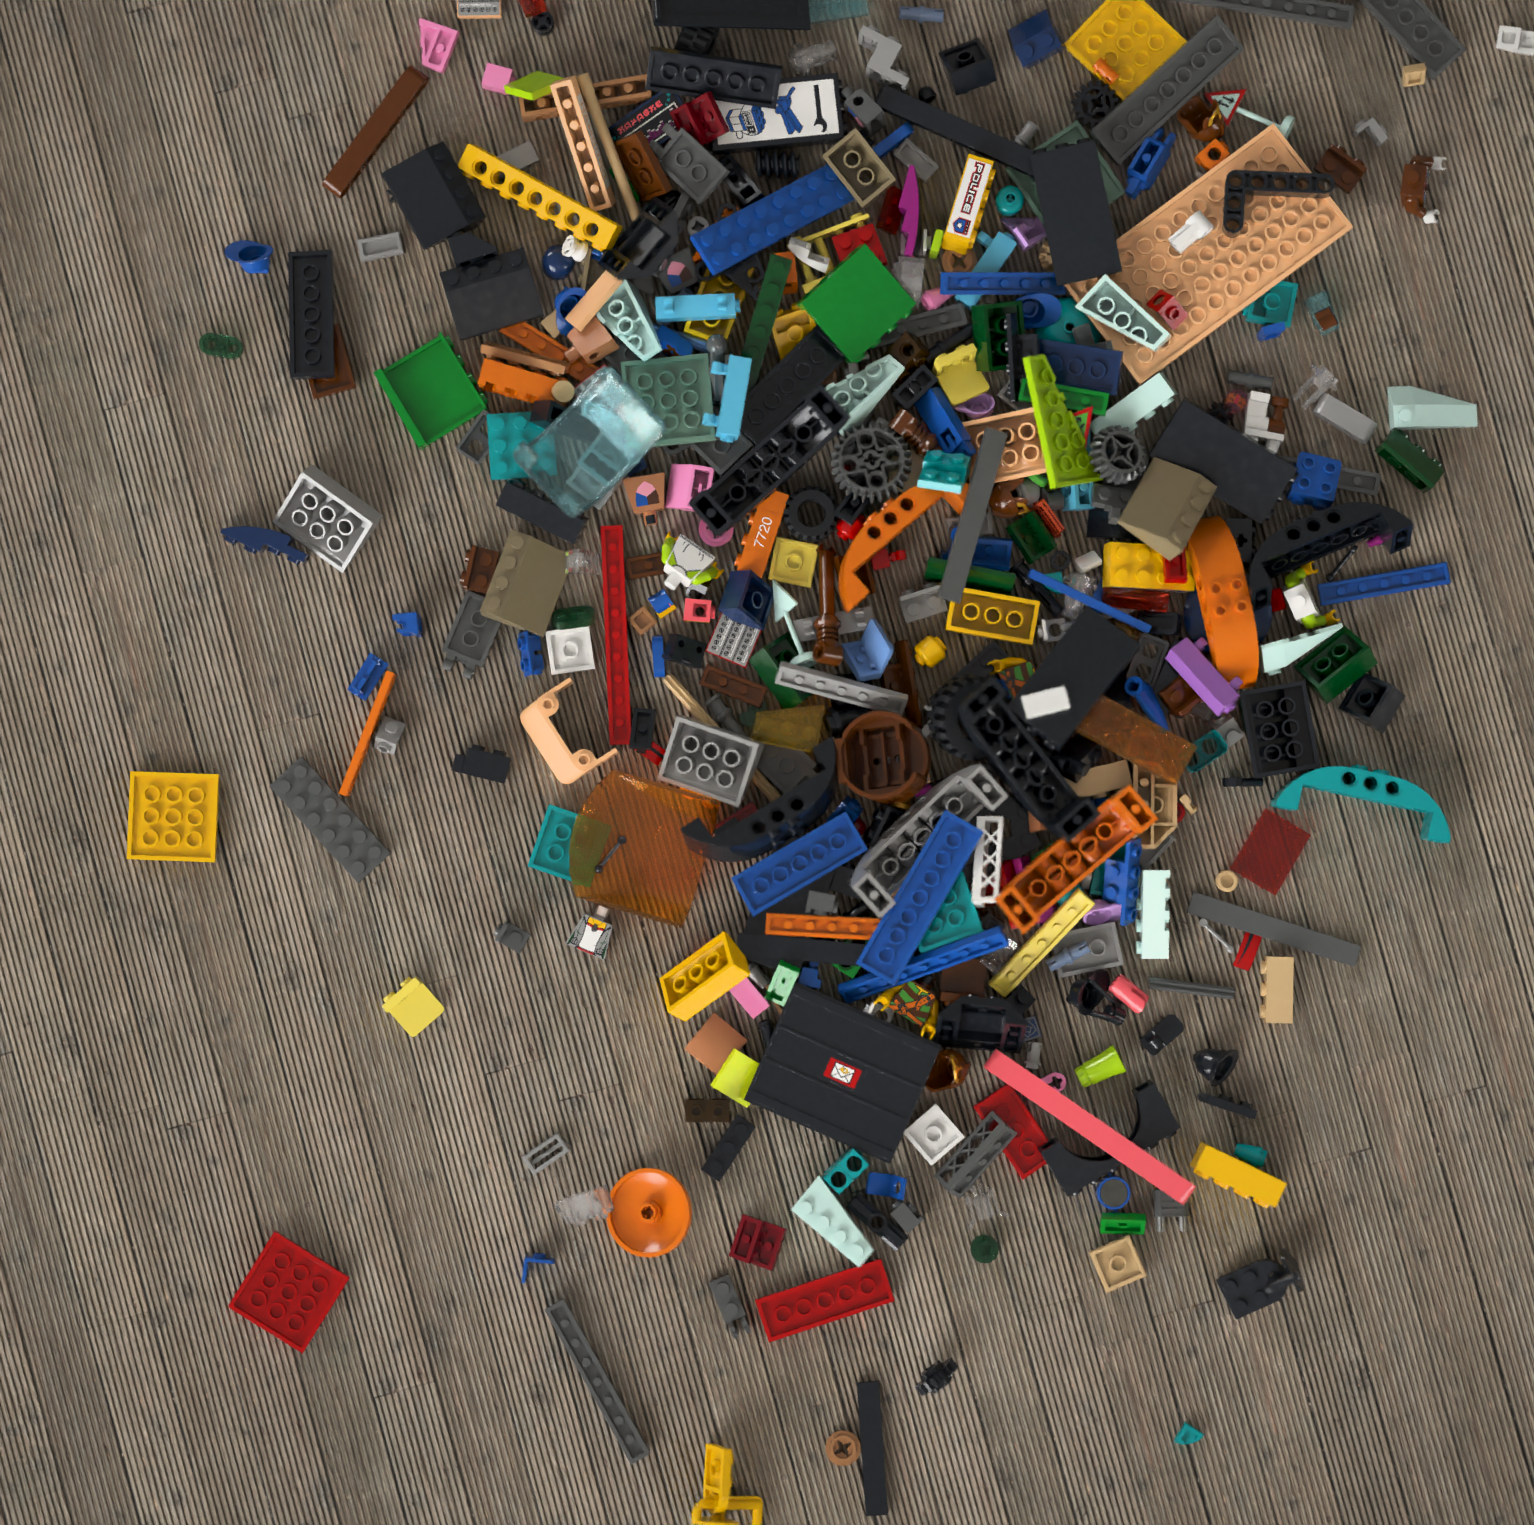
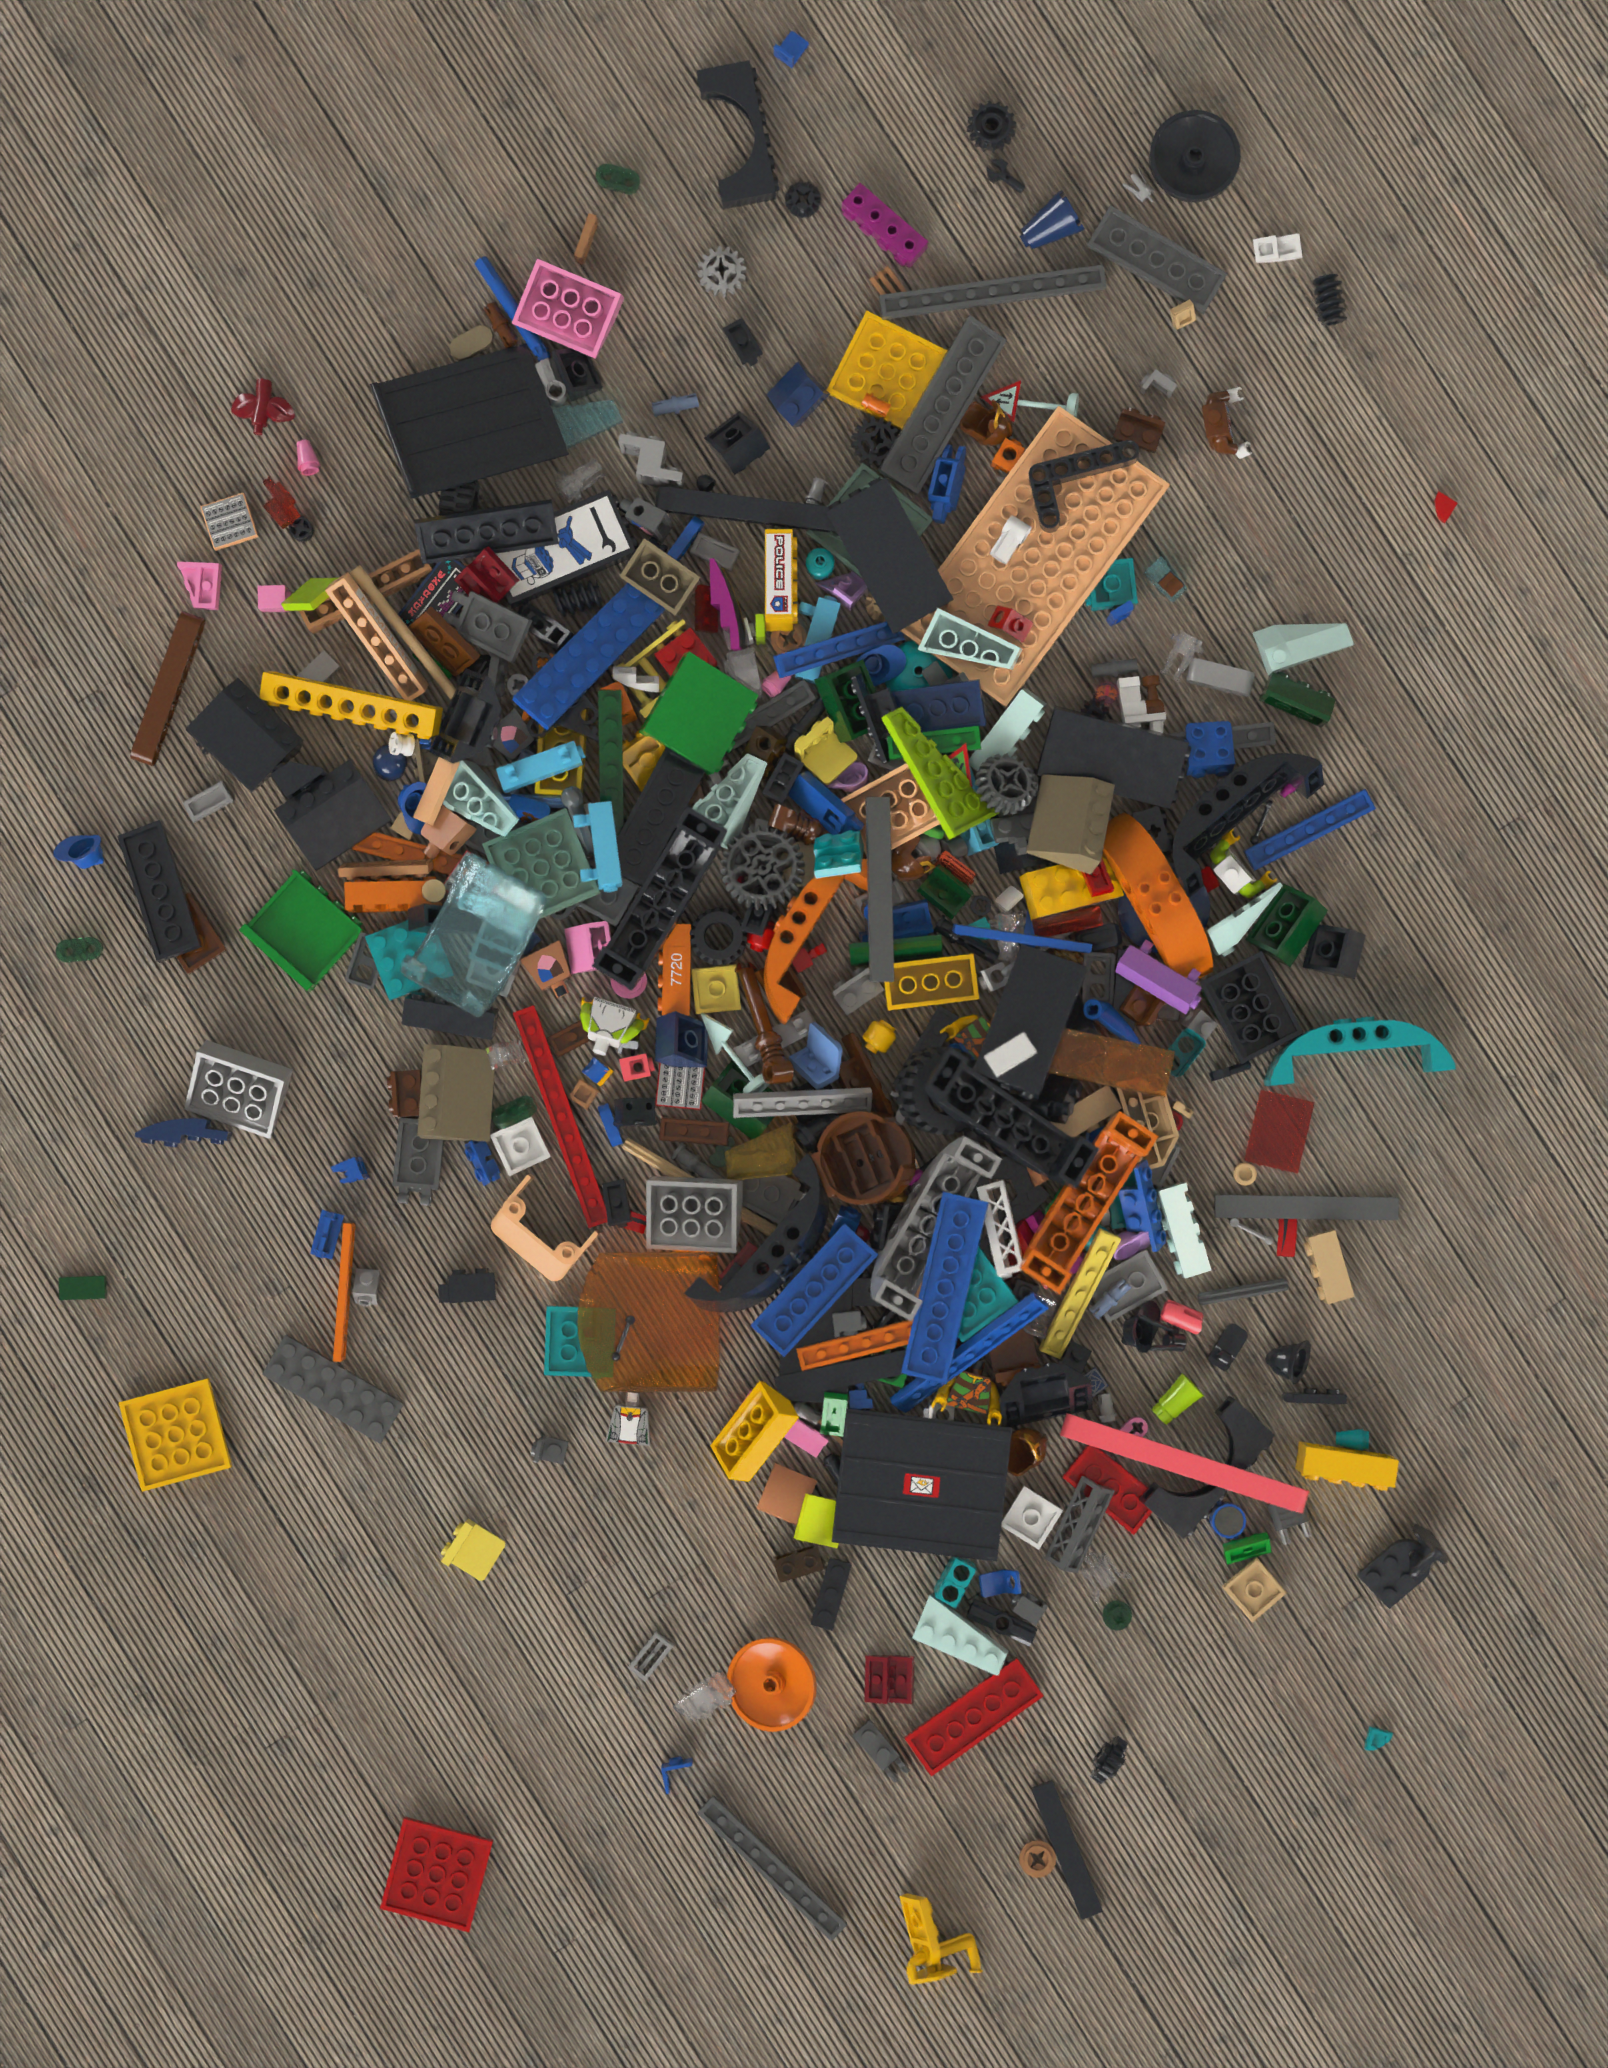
camera: 10 degrees left, 0 degrees up
none -> dark green tile [59,1275,107,1300]

